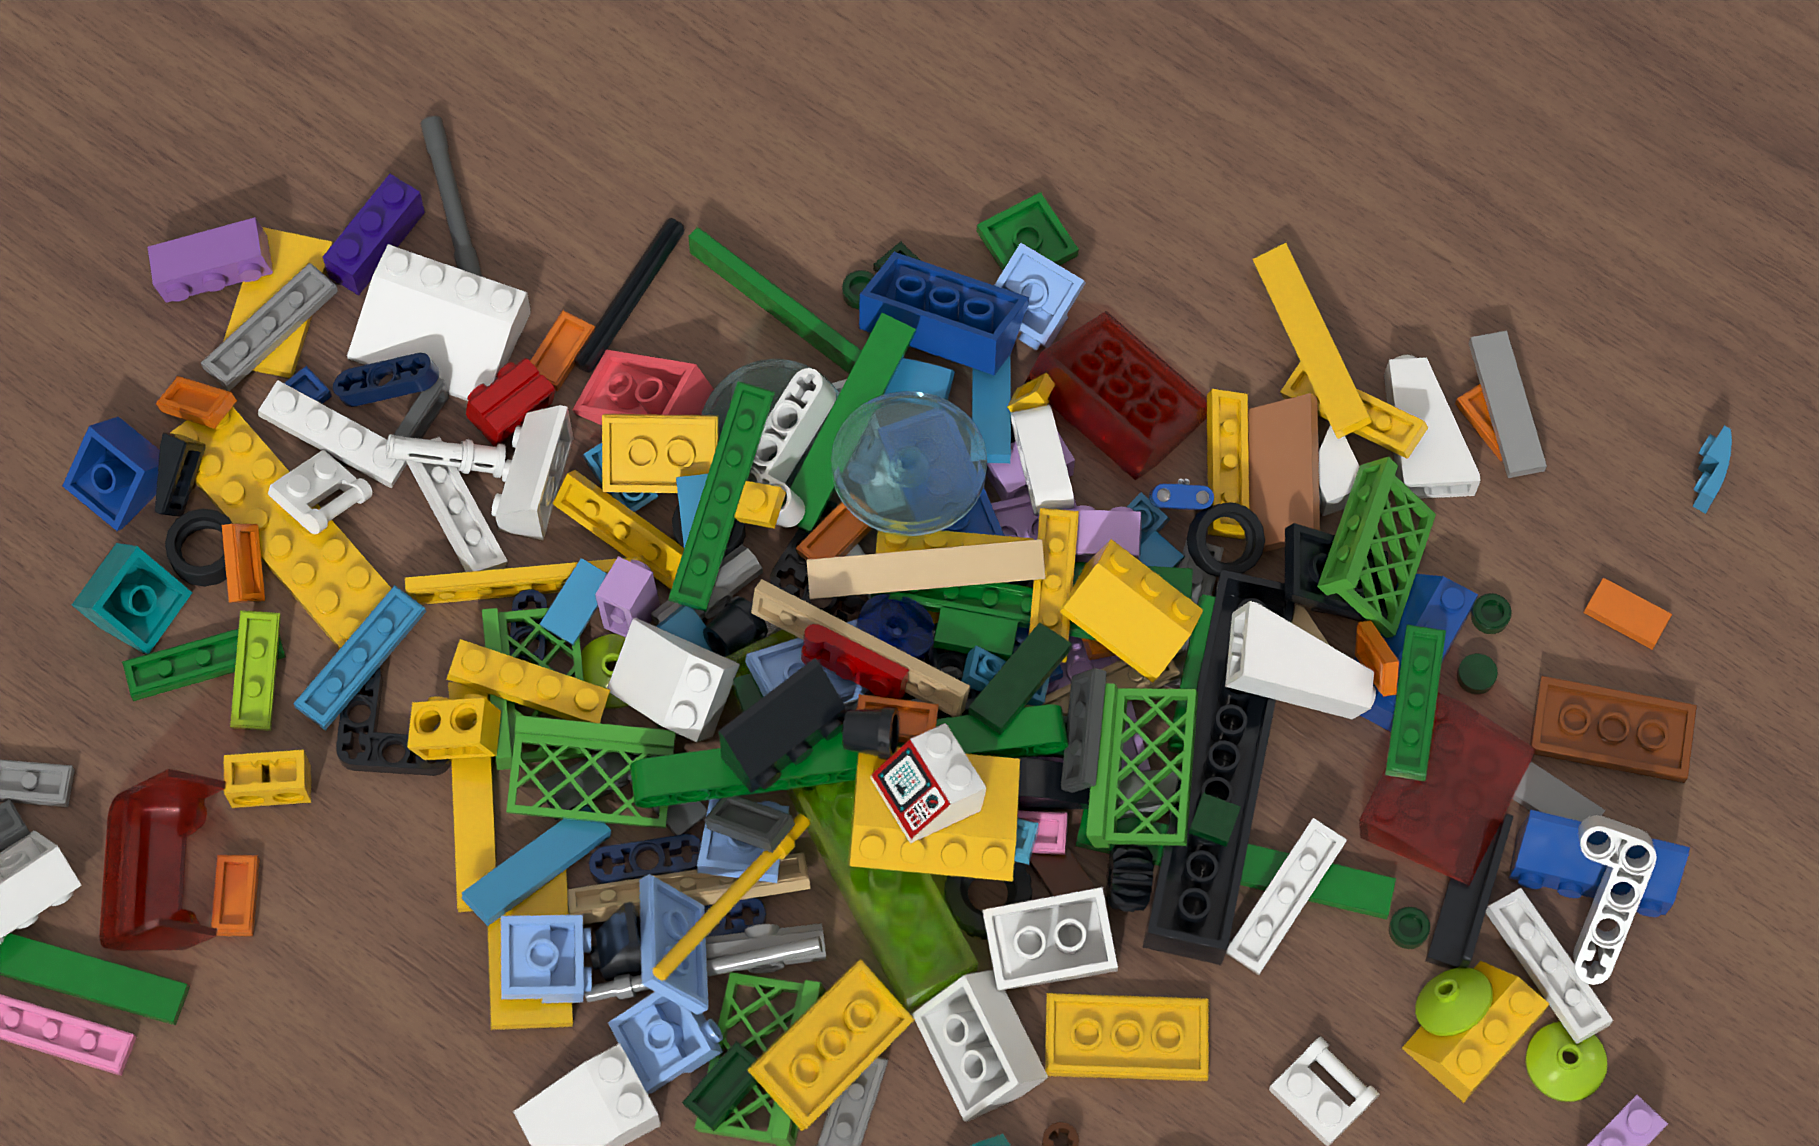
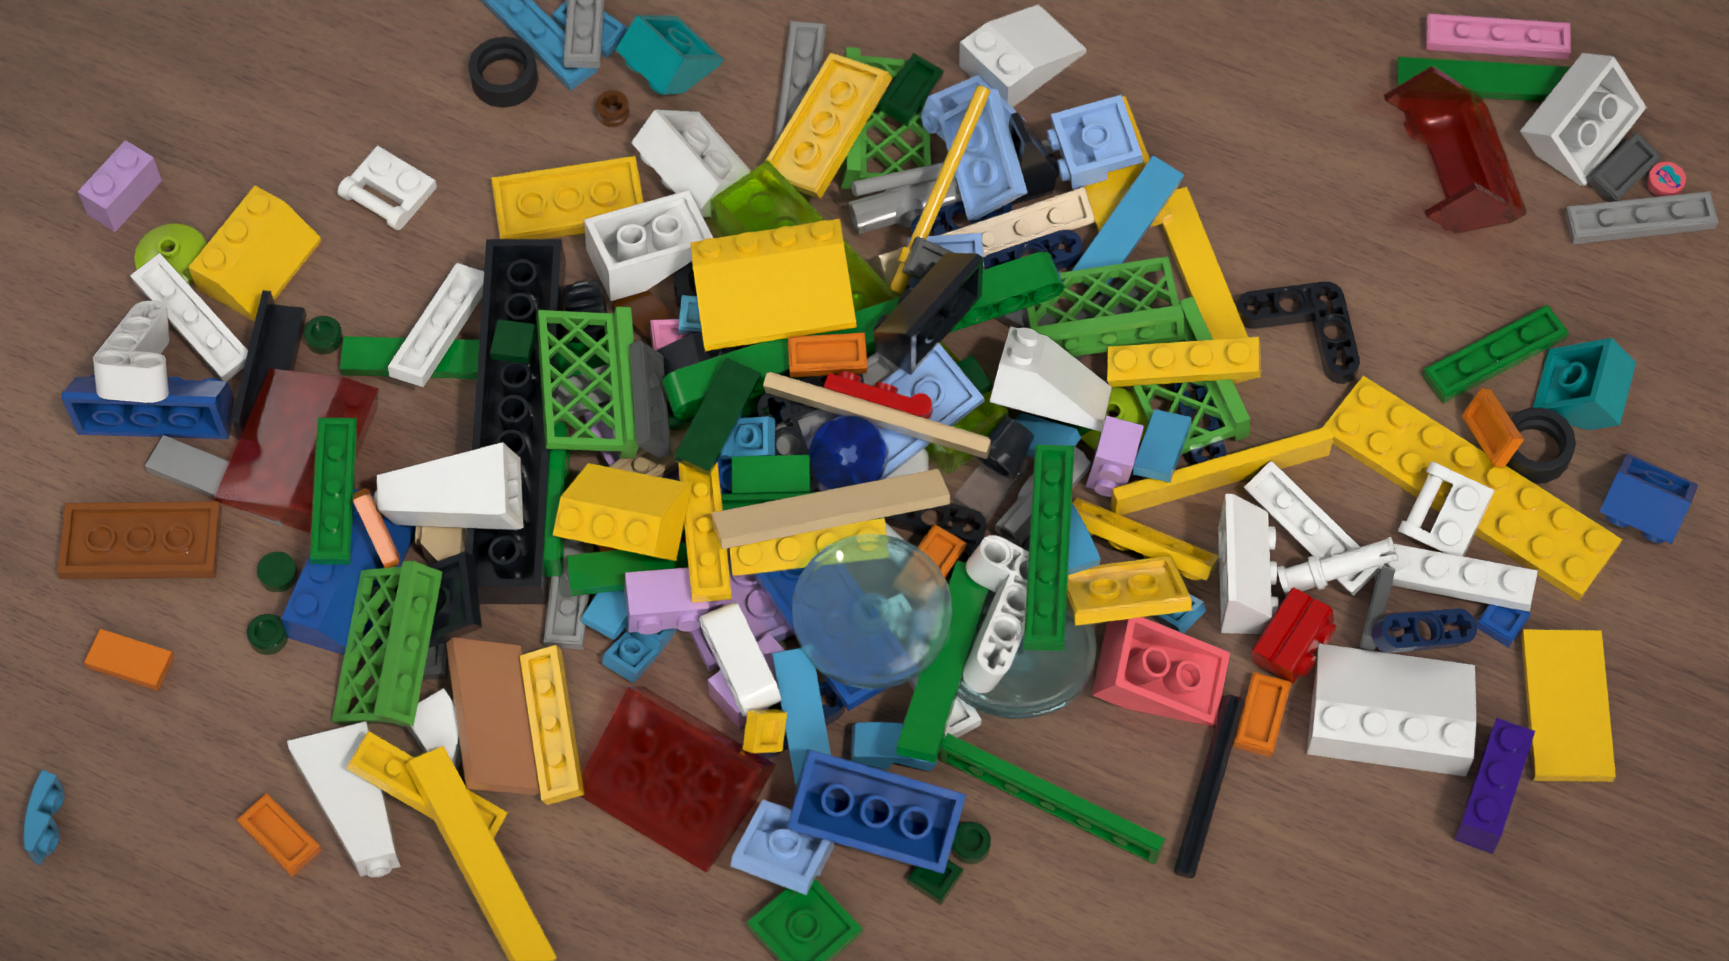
camera: 170 degrees right, 5 degrees down
medium lavender brick [148,217,273,303] -> none
black slope [155,432,206,517] -> none
orange tile [156,376,237,429] -> none
light grey tile [201,263,338,391] -> none
orange tile [211,855,260,936] -> none
yellow brick [224,750,311,808] -> none
lime tile [230,610,281,731] -> none
dark azure tile [293,585,426,730] -> none
yellow brick [407,694,501,760] -> none
dark grey piece [420,116,483,277] -> none
yellow plate [734,481,786,529] -> none
black piece [842,706,900,760] -> none
white slope [870,723,986,843] -> none
blue piece [1149,479,1214,510] -> none
black tyre [1186,502,1265,577] -> none
lime dish [1415,968,1493,1036] -> none
light grey tile [1468,331,1547,478] -> none

